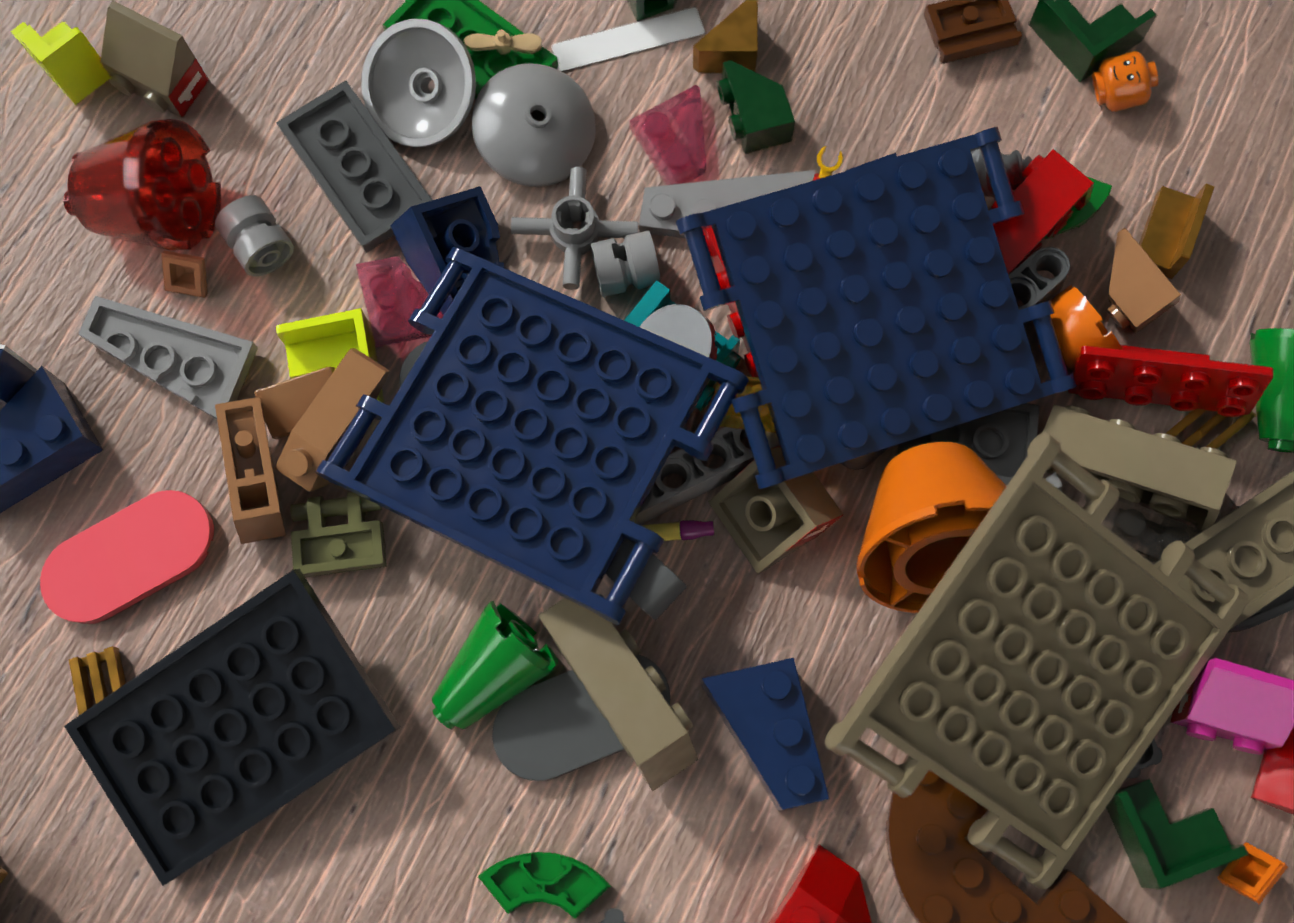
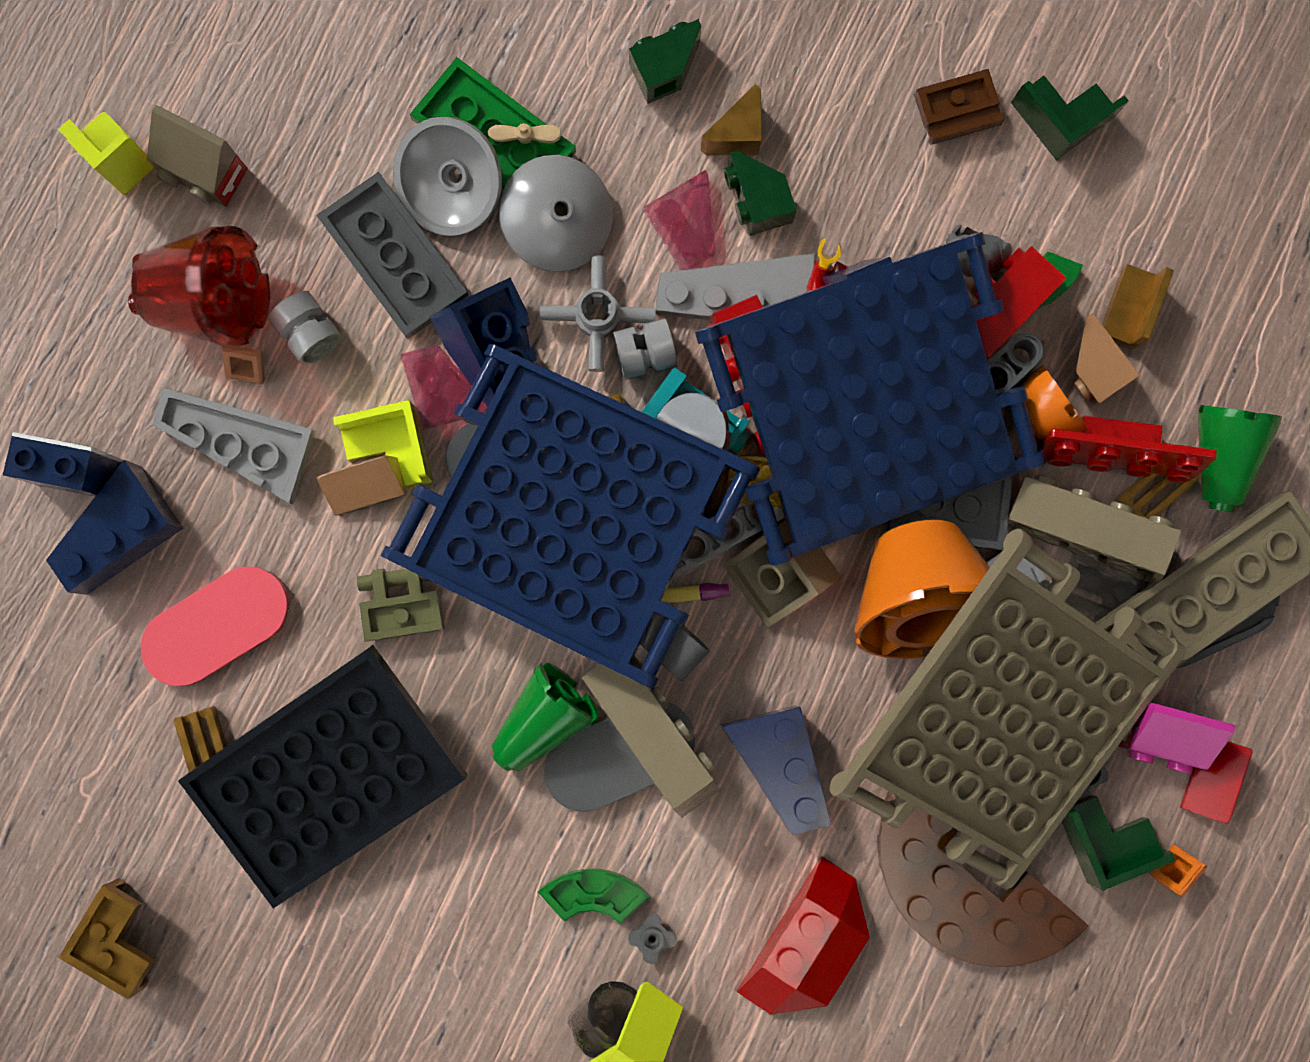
camera: 10 degrees left, 10 degrees up
medium nougat slope [215,397,286,544] -> none
medium nougat slope [275,348,390,492] -> none
white sticker [552,7,705,72] -> none
orange head [1092,51,1159,112] -> none

